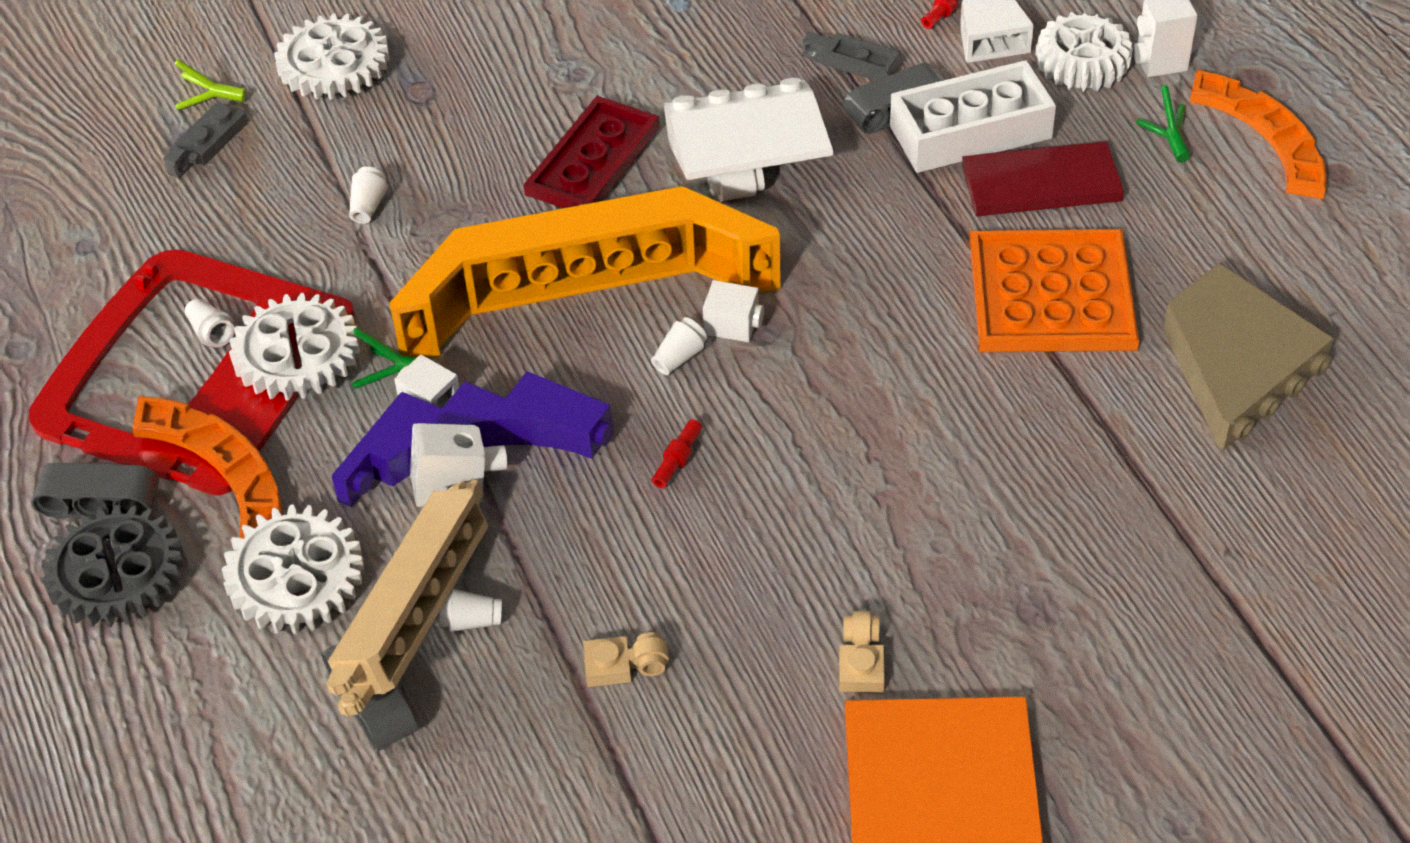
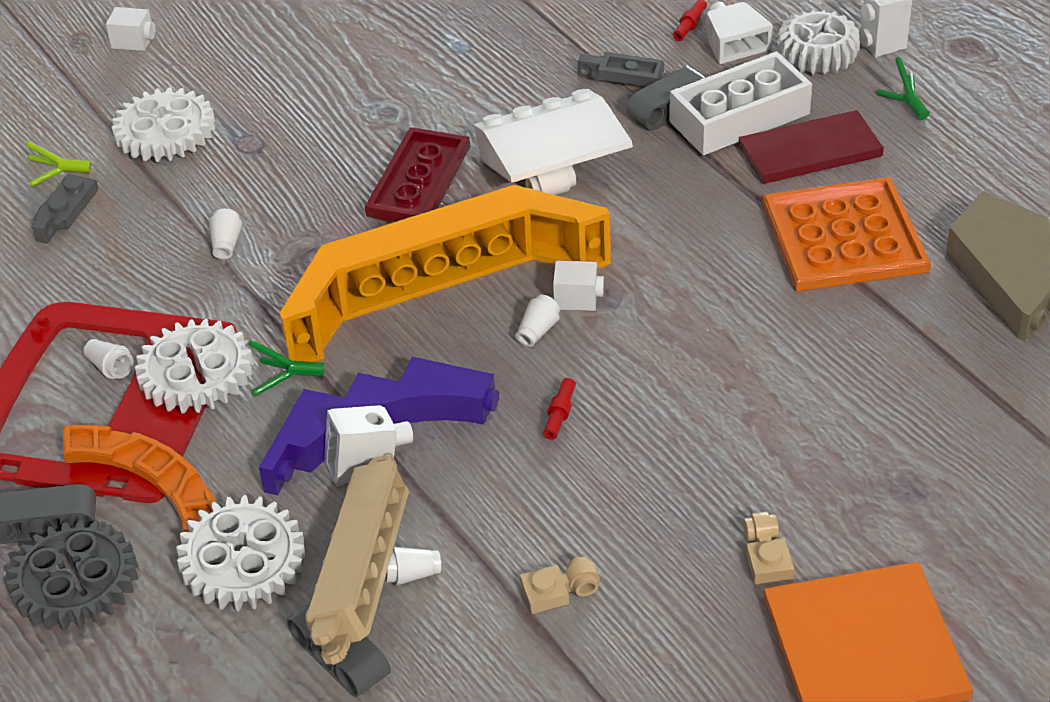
camera: 10 degrees left, 5 degrees down
white brick [394,354,459,408] -> none
orange tile [1190,70,1327,199] -> none

